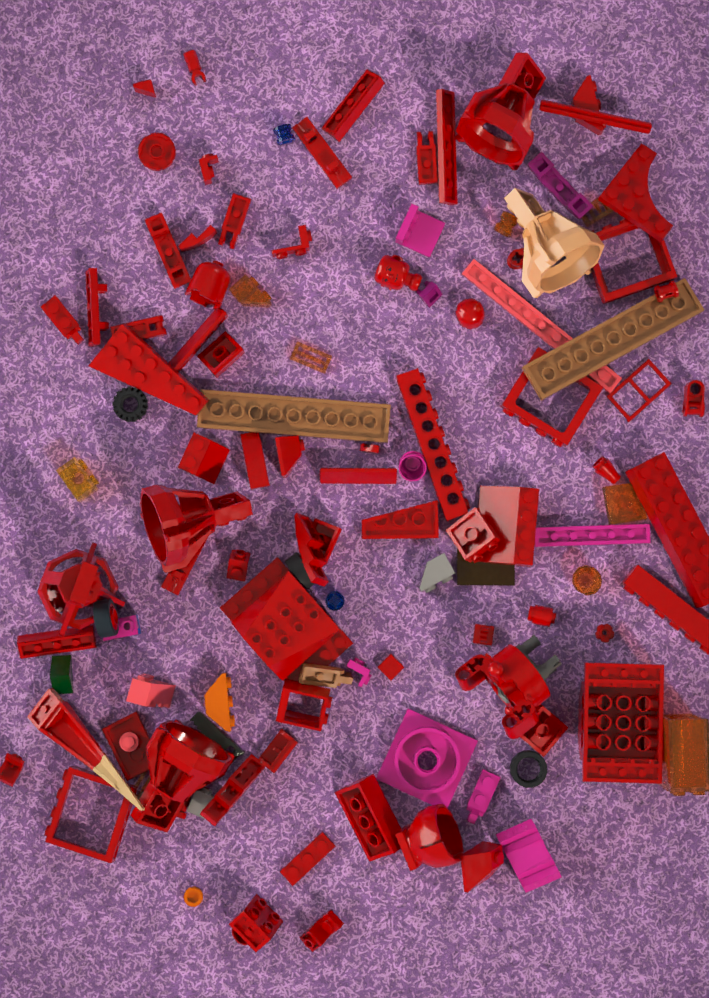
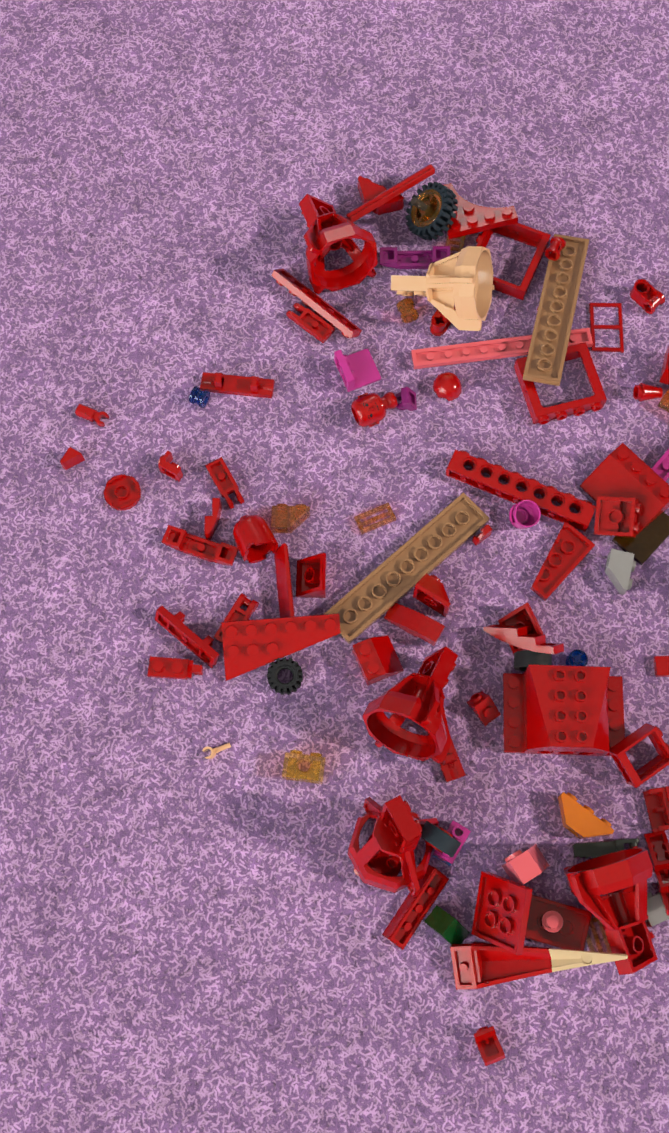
camera: 40 degrees left, 15 degrees down
red window [44,766,138,863] -> none
red bracket [271,225,312,259] -> none
medium nougat hinge [298,663,353,688] -> none
red slope [320,468,397,484] -> none
red slope [321,69,385,142] -> none
dark pink bracket [346,657,372,687] -> none
none -> light nougat hand [202,742,231,759]
none -> wheel [405,182,458,241]
none -> red plate [471,871,533,955]

